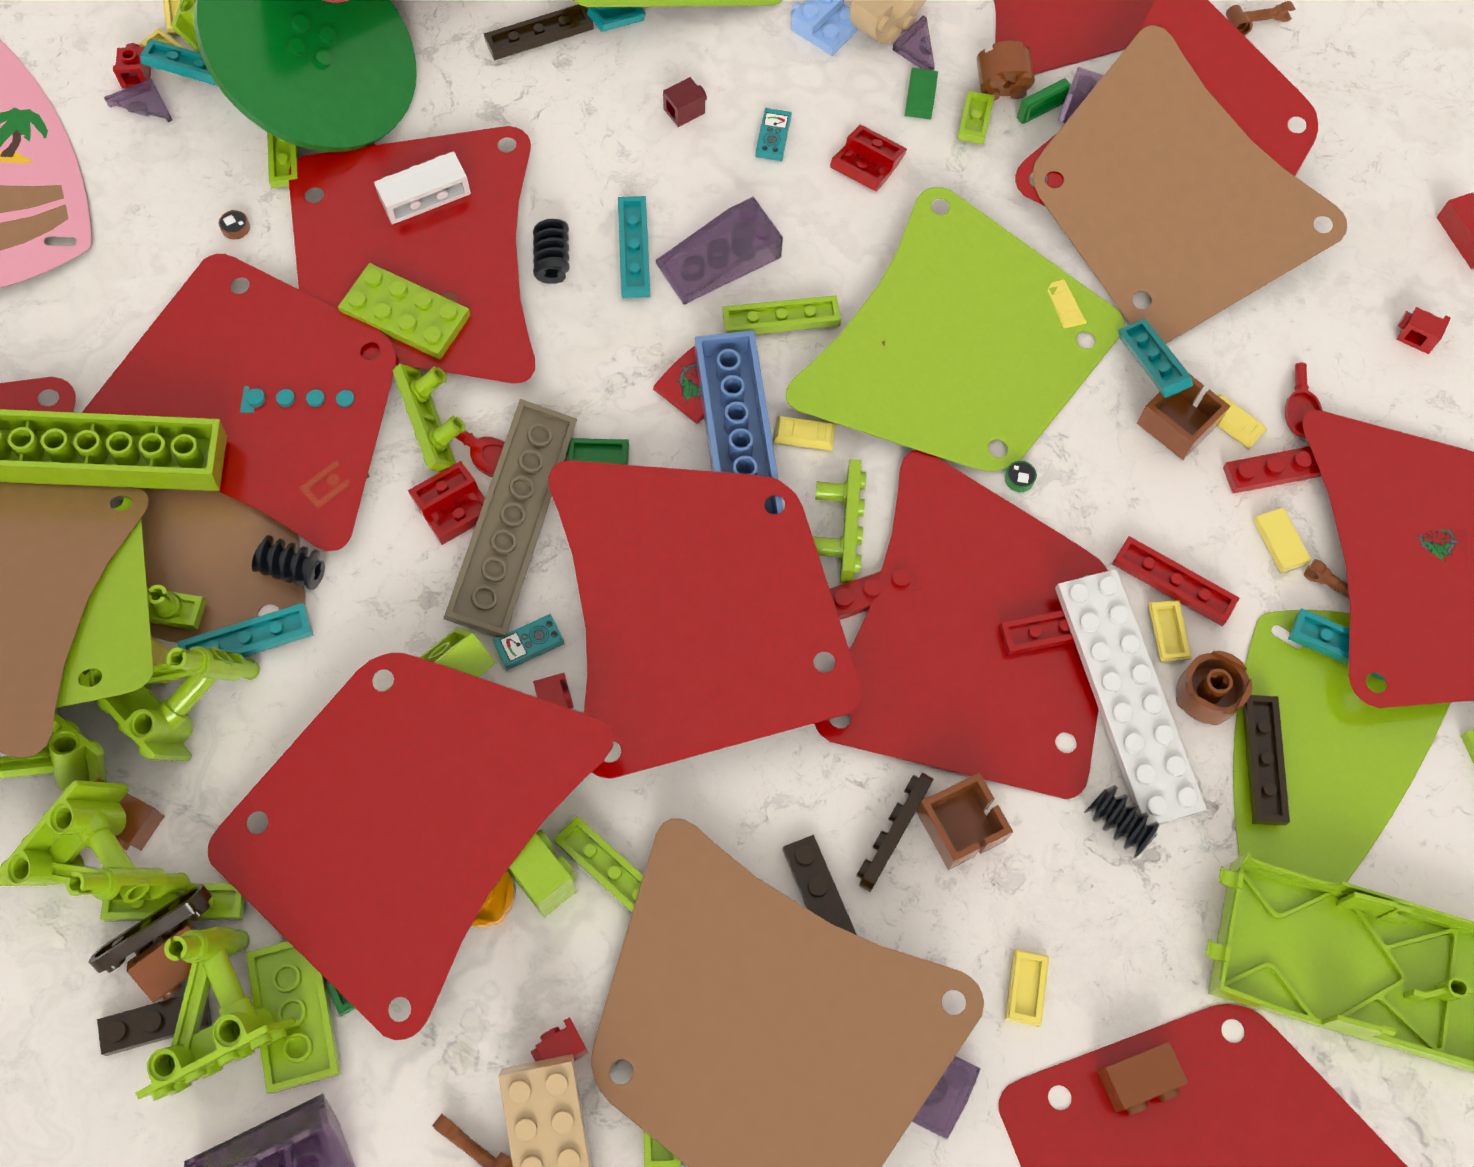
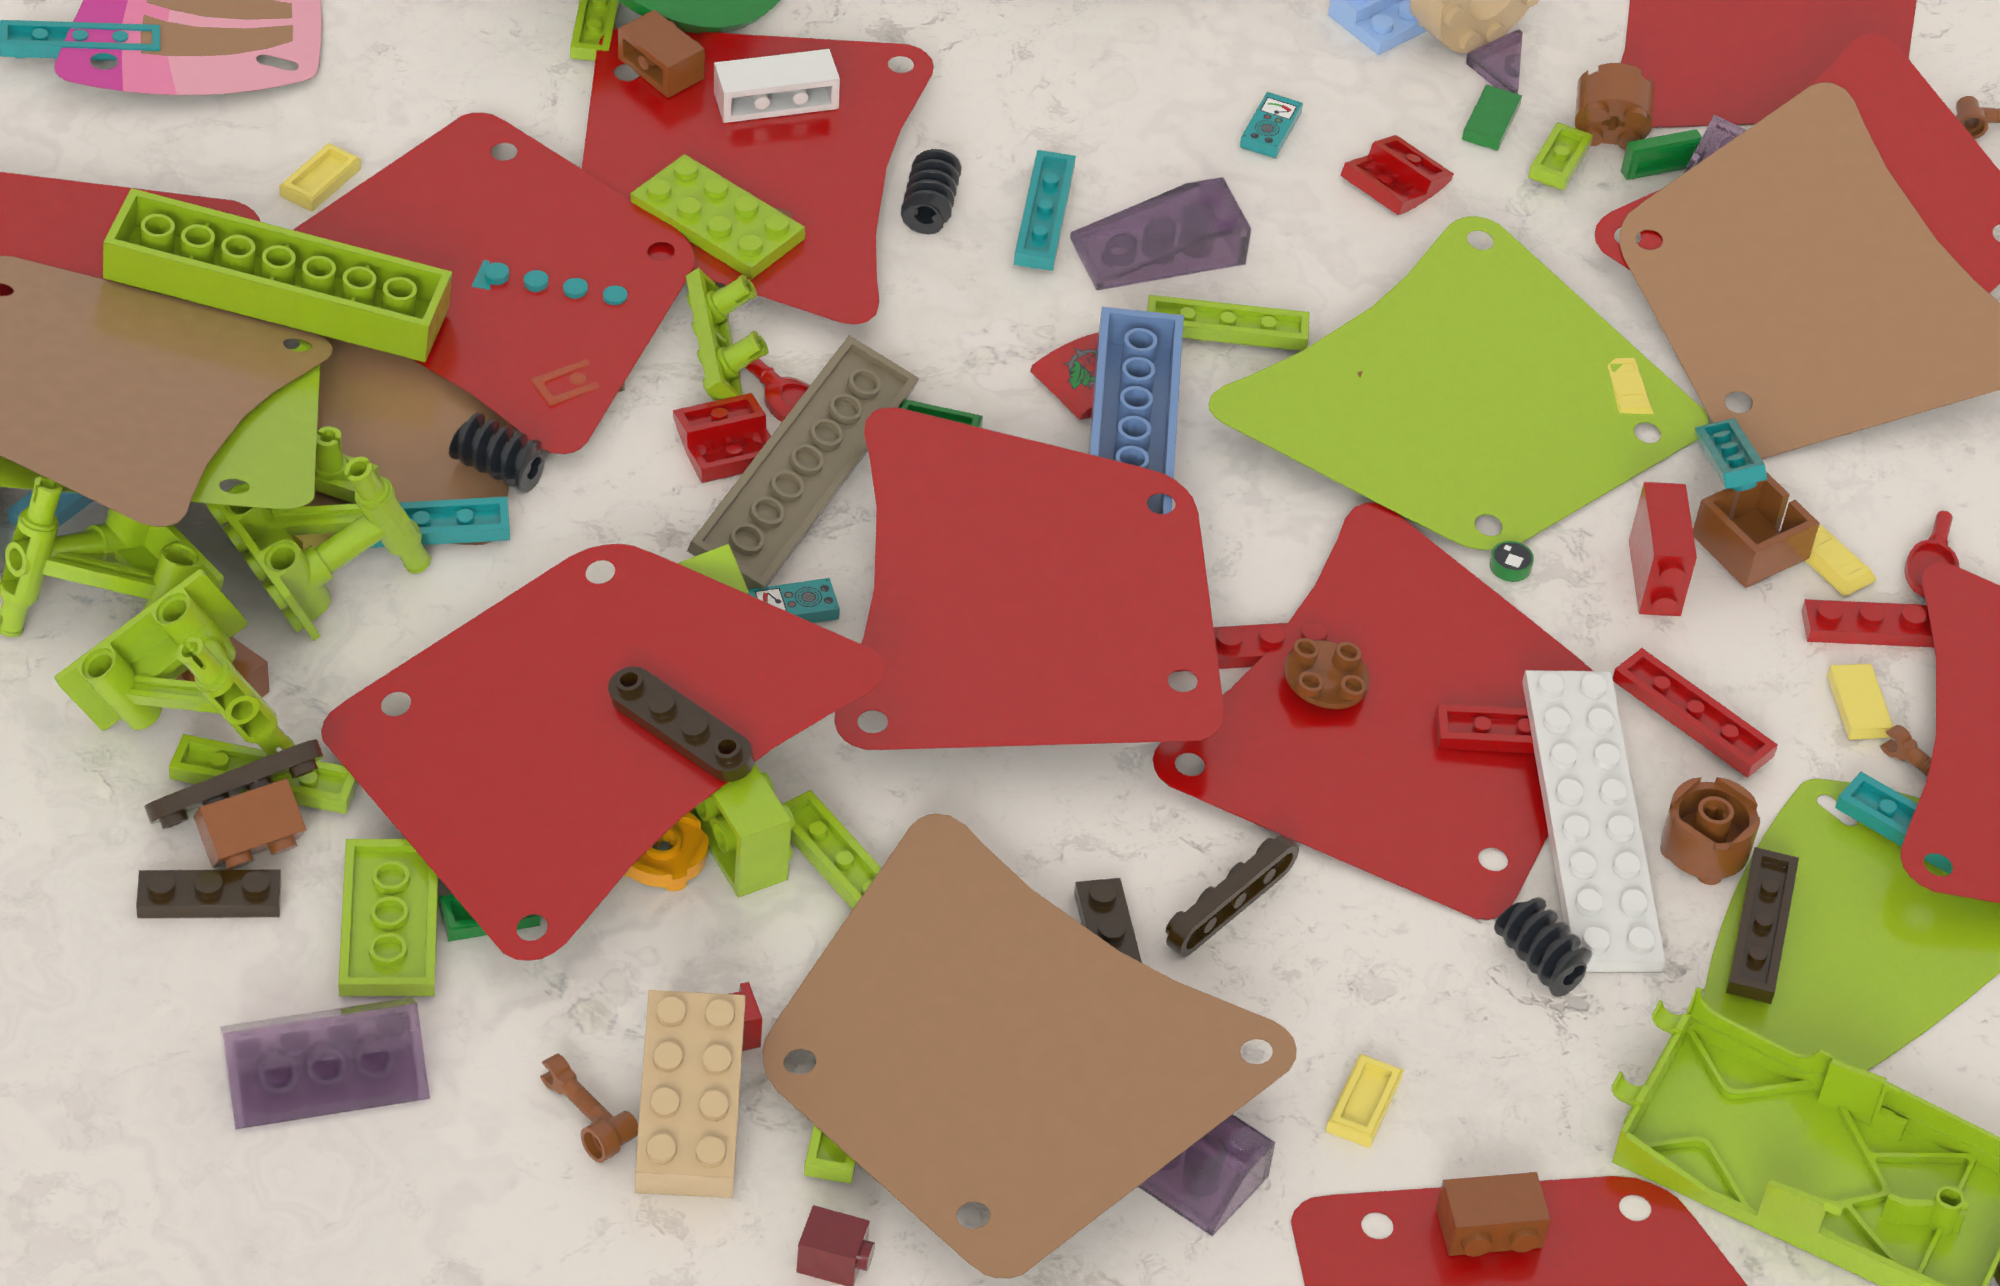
camera: 10 degrees right, 20 degrees down
lime plate [135,926,295,1101] -> none
tile [219,210,250,239] -> none
dark red brick [663,77,707,127] -> none
light yellow tile [773,416,836,451] -> none
lime plate [813,459,867,583] -> none
dark orange piece [916,772,1013,870] -> none
light yellow tile [1148,600,1192,662] -> none
none -> light yellow tile [279,143,361,212]
none -> dark brown plate [608,667,754,782]
none -> dark orange brick [618,9,705,98]
none -> dark orange dish [1284,638,1370,709]
none -> red brick [1629,482,1697,616]

